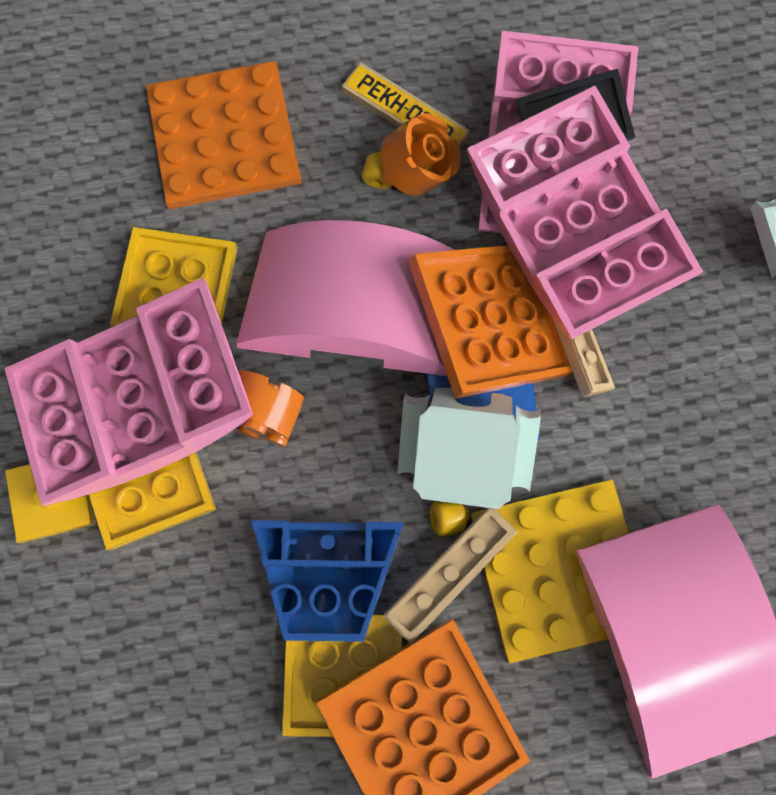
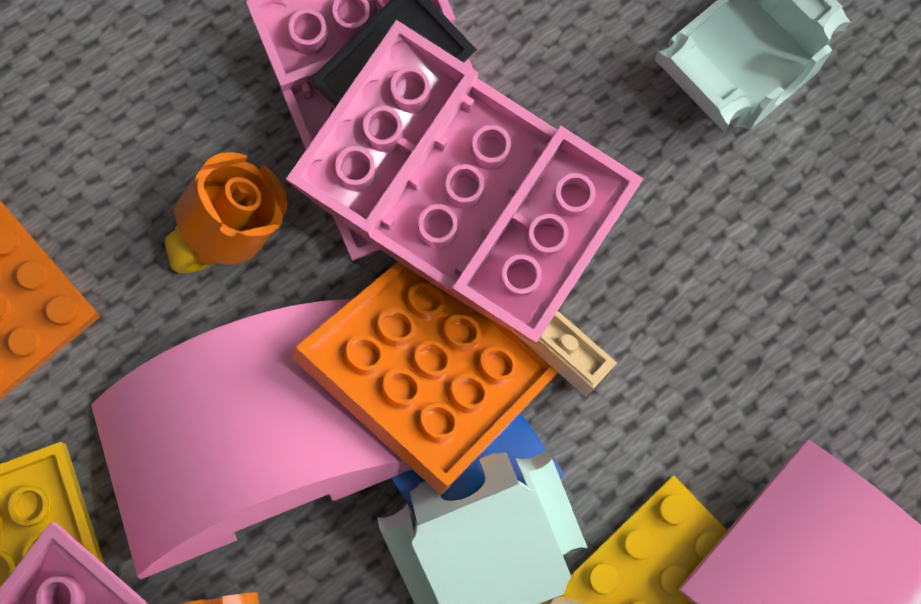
camera: 30 degrees left, 0 degrees up
tile [342,62,470,148] -> none

